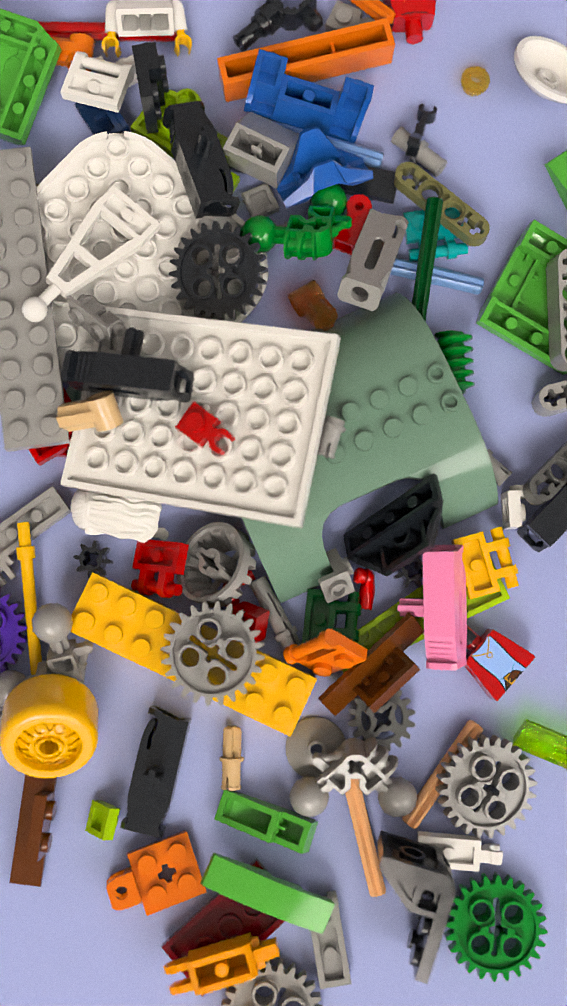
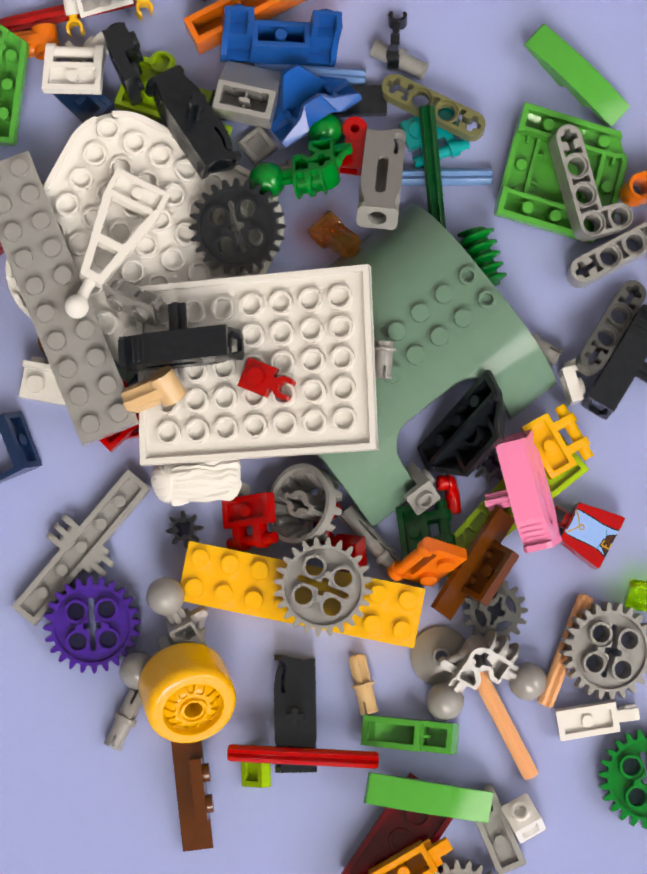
camera: 10 degrees left, 0 degrees up
yellow bar [16,522,42,675] -> none
orange plate [106,830,207,916] -> none
bracket [377,830,457,984] -> none
none -> red axle [227,744,379,769]
none -> white bracket [501,793,546,844]

